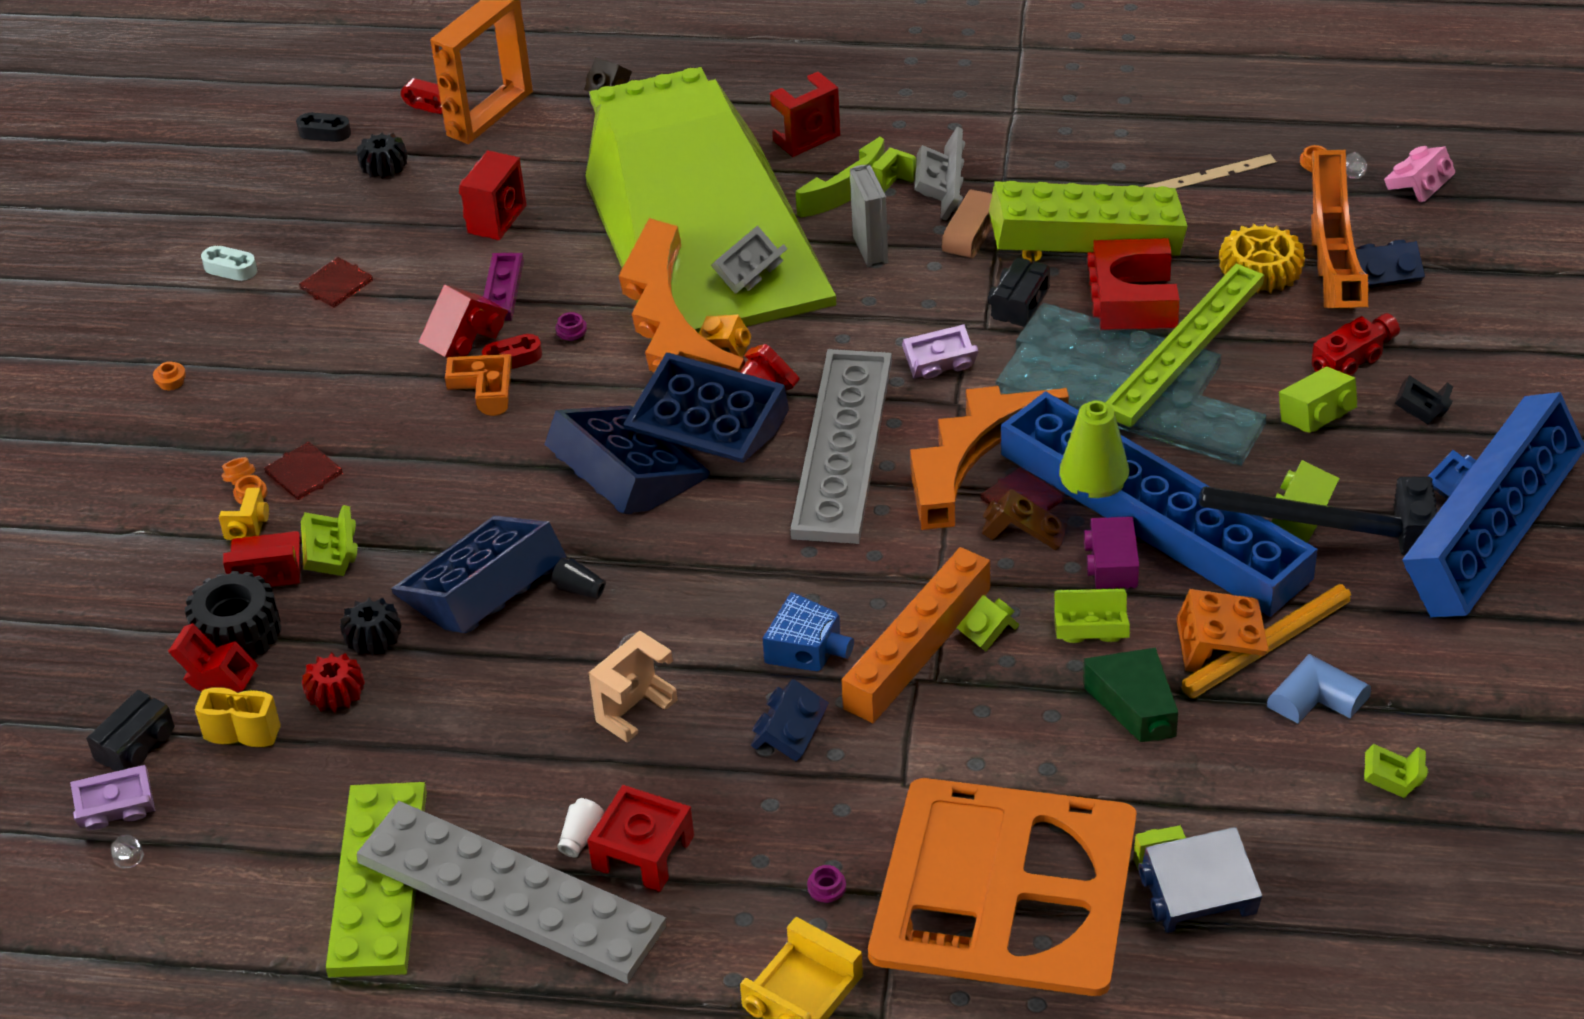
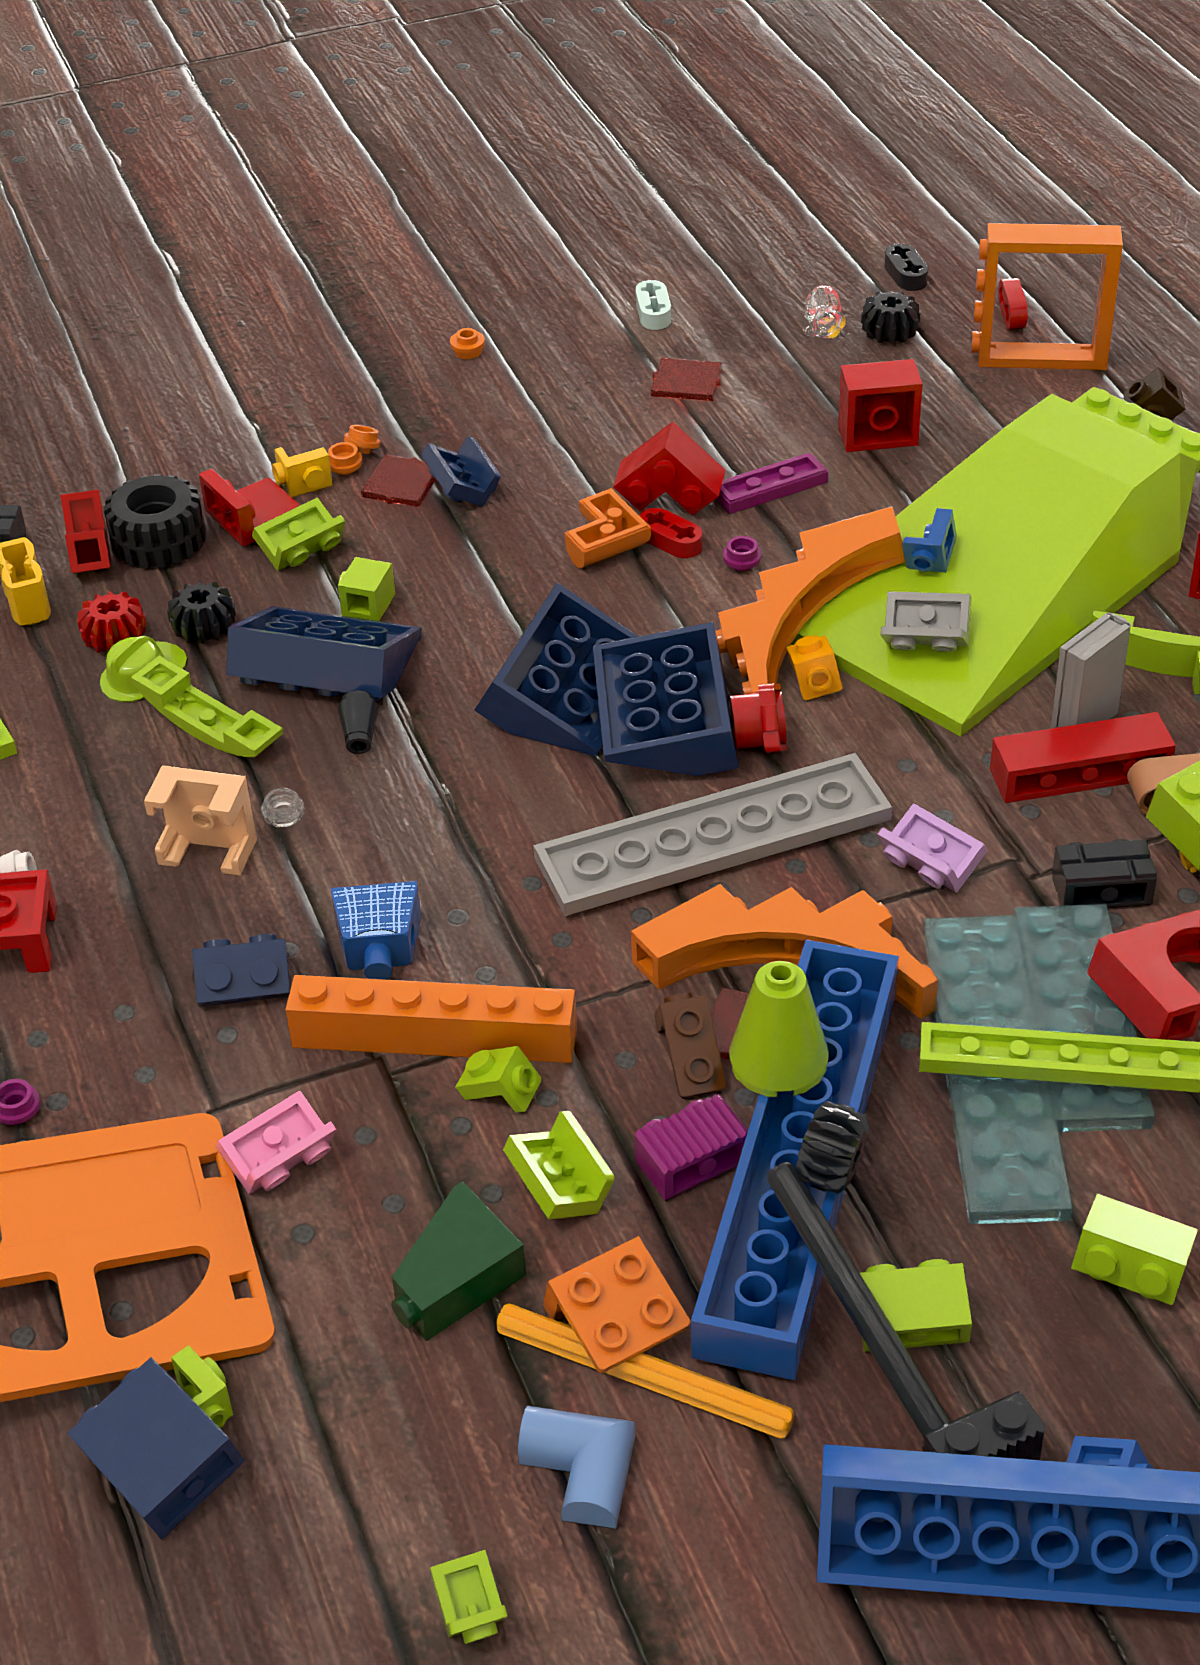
camera: 60 degrees right, 0 degrees up
none -> lime piece [100,636,187,703]
none -> lime slope [131,655,283,757]
none -> bright pink bracket [216,1091,337,1194]
none -> lime brick [338,557,395,621]
none -> dark blue bracket [421,436,501,507]
none -> black gear [796,1101,869,1194]
none -> clear animal [803,286,846,339]
none -> blue bracket [902,508,957,572]
none -> red brick [990,712,1176,803]

